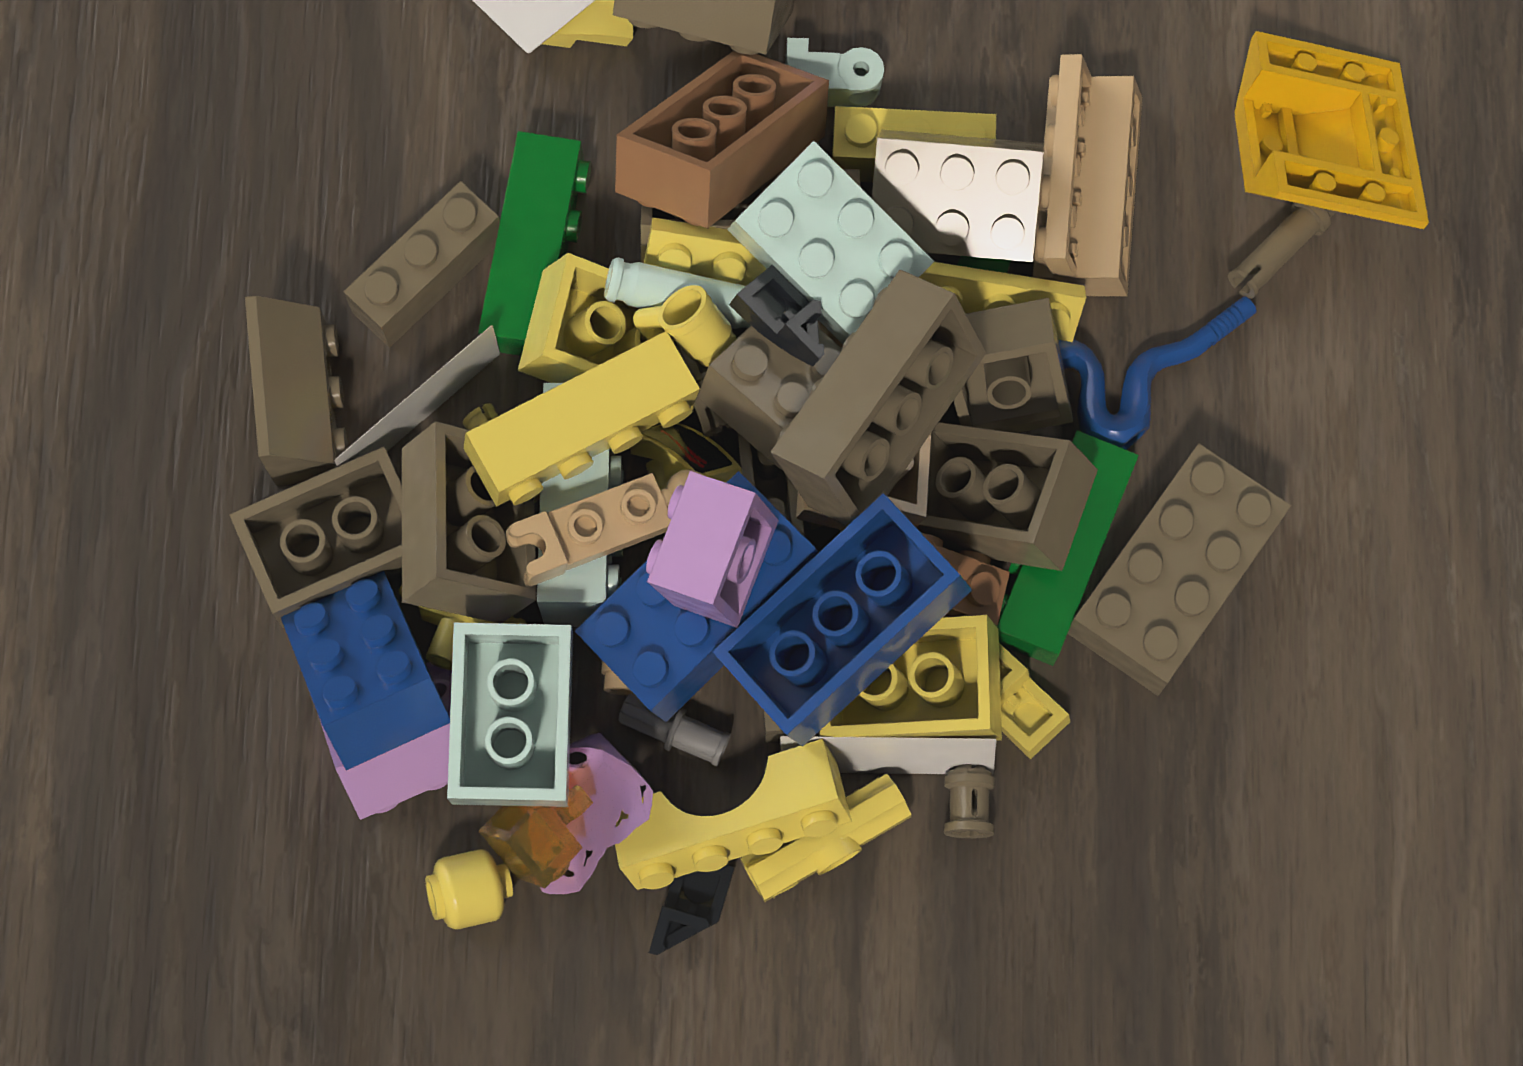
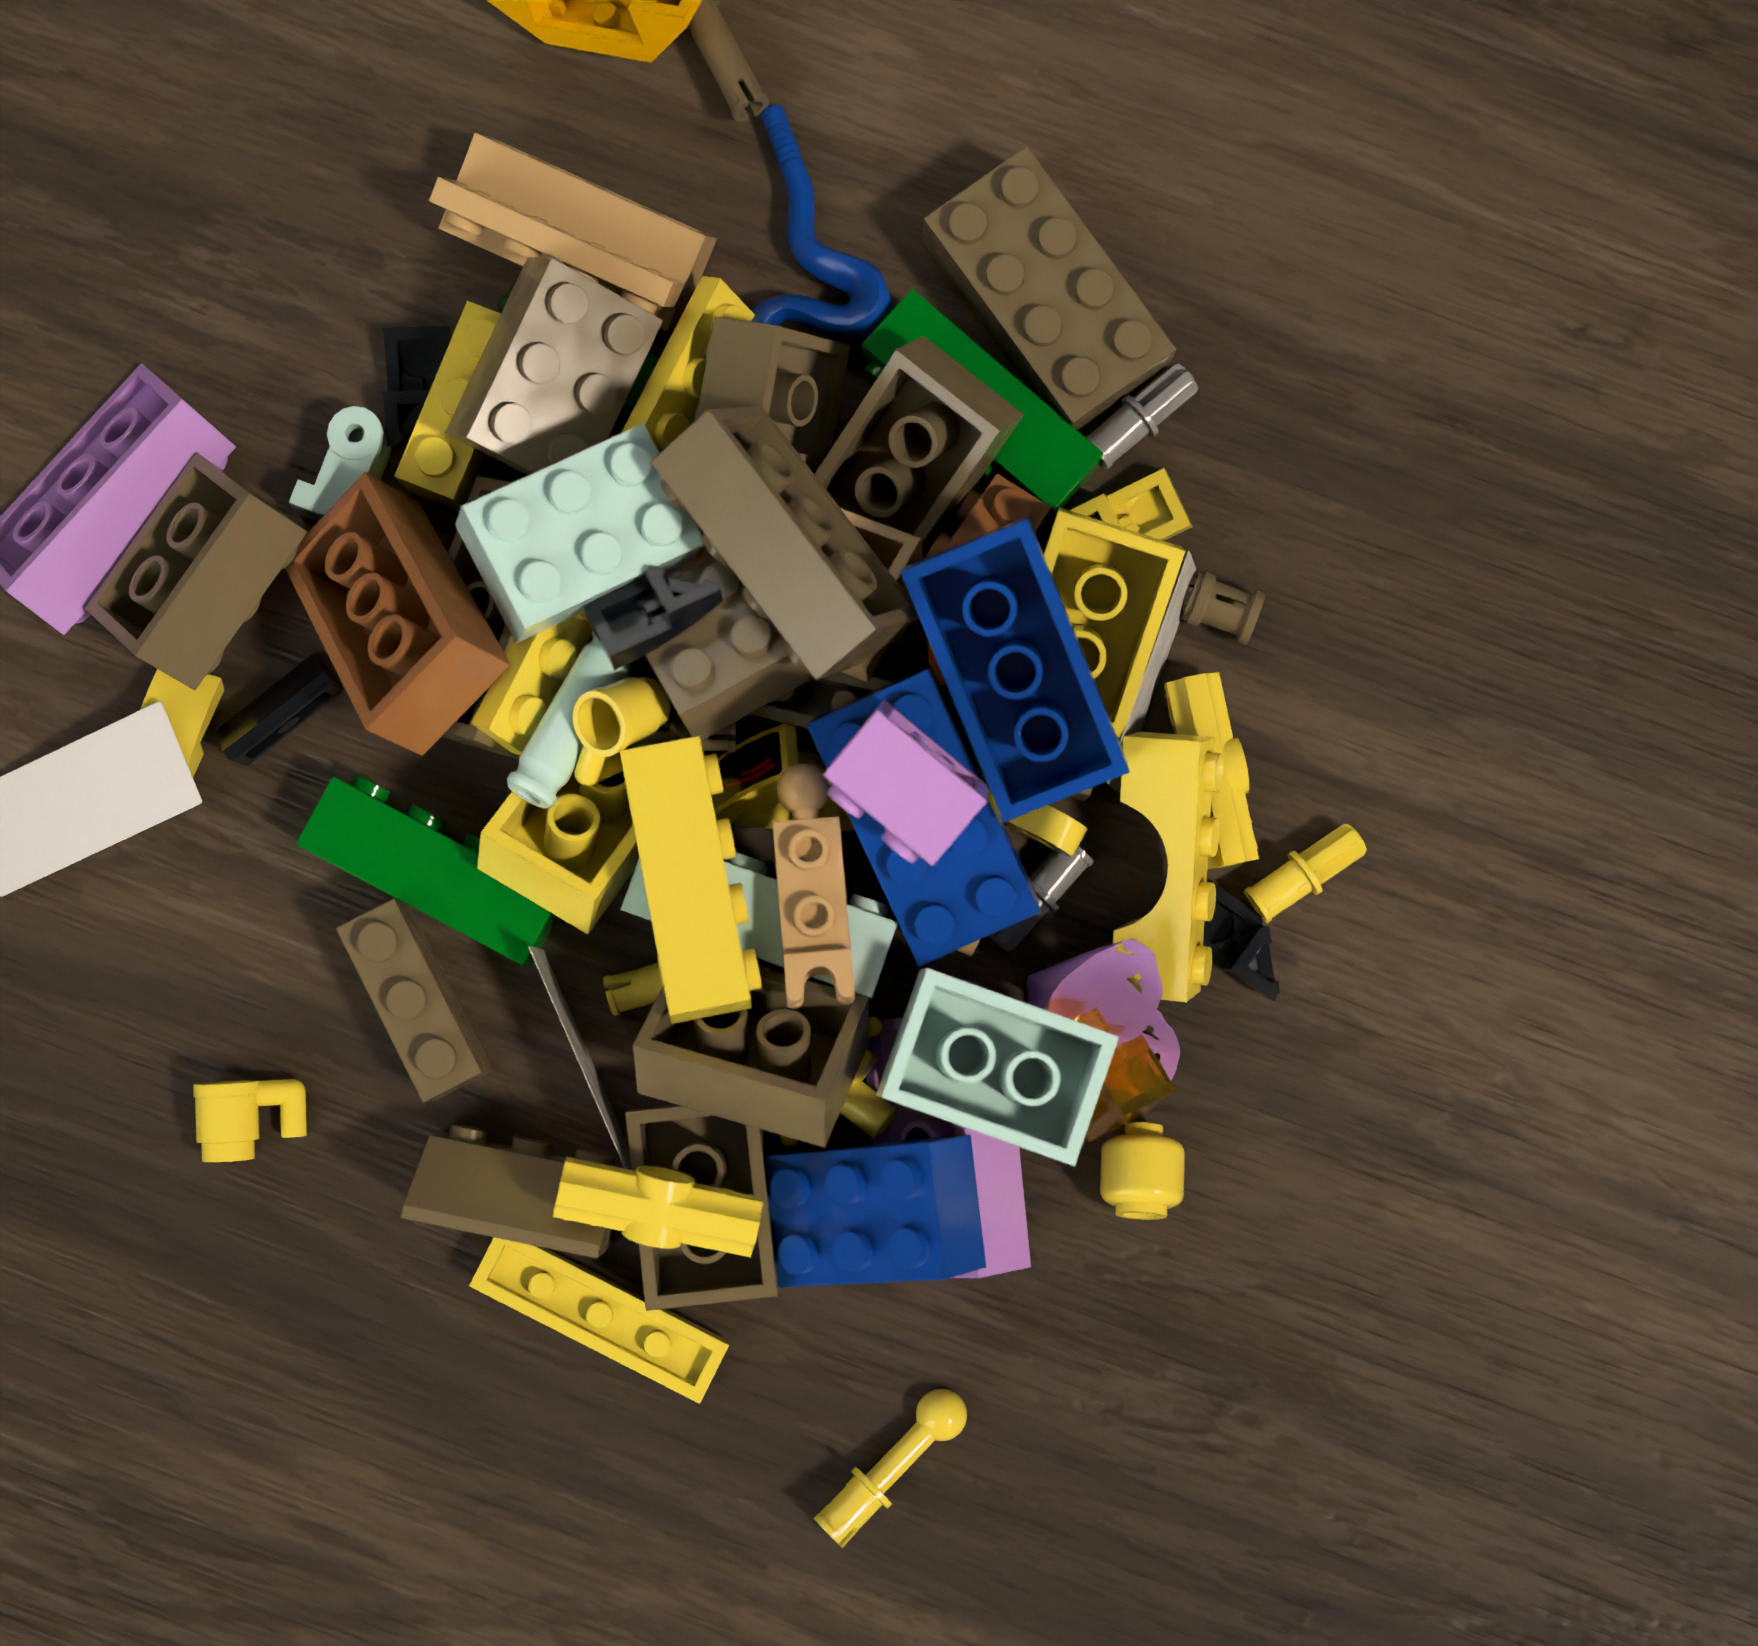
camera: 70 degrees left, 10 degrees up
none -> light yellow piece [193,1079,307,1162]
none -> black slope [217,654,344,766]
none -> black slope [383,326,451,446]
none -> light yellow plate [469,1237,731,1404]
none -> light yellow piece [553,1157,763,1257]
none -> light yellow pin [813,1388,967,1548]
none -> light yellow beam [985,780,1087,858]
none -> light grey axle [1085,363,1198,470]
none -> light yellow axle [1243,824,1367,924]

